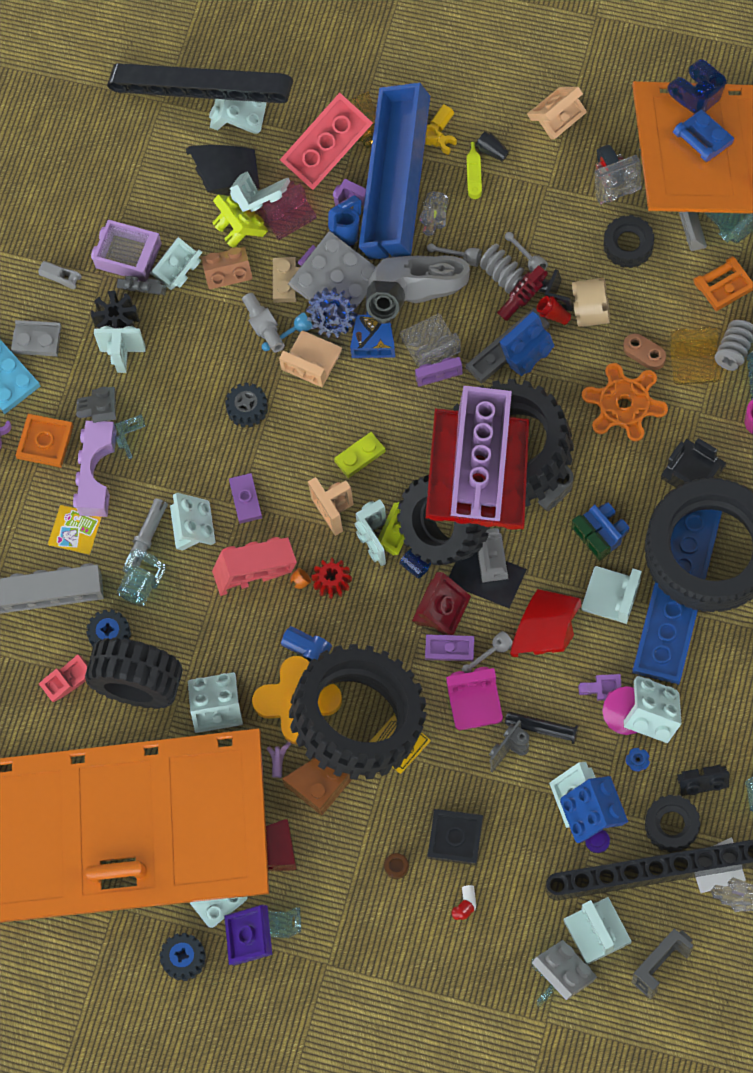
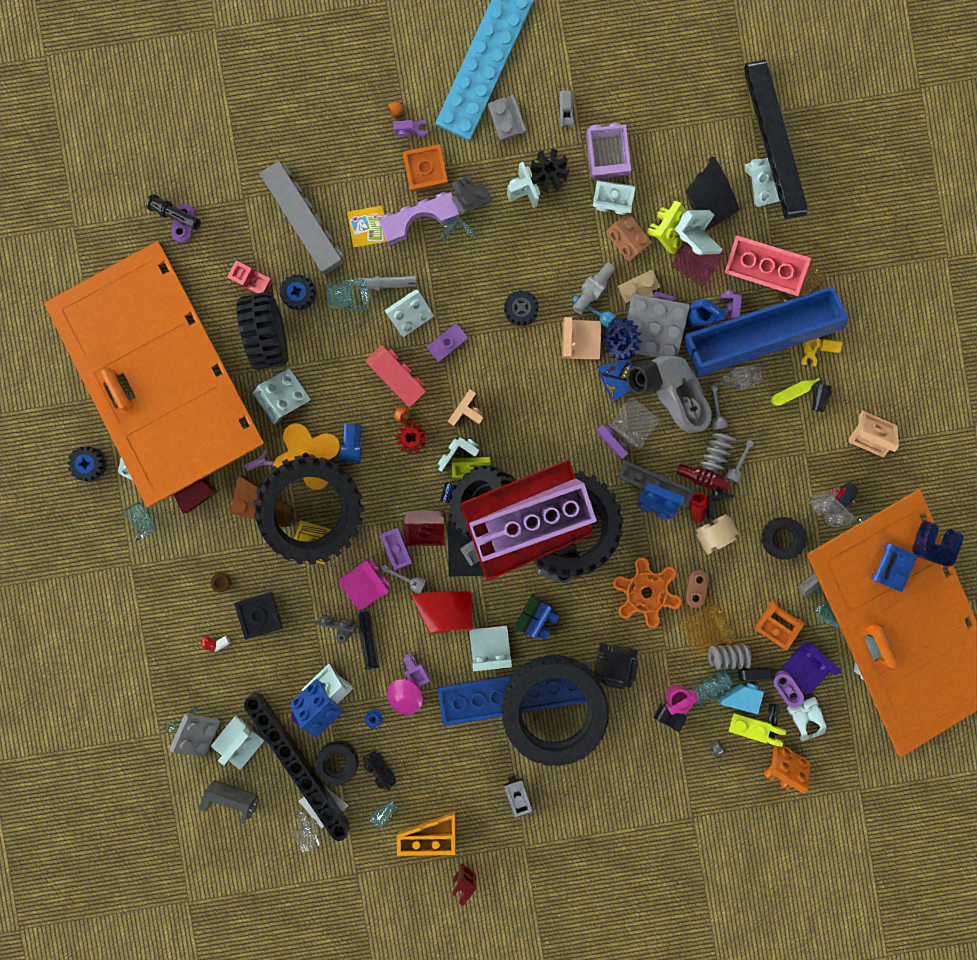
camera: 60 degrees right, 20 degrees up
dark grey hinge [117,276,167,296] -> none
dark purple tile [224,904,272,966] -> none
neon yellow plate [334,432,386,479] -> none
light aqua bracket [624,676,682,743] -> none

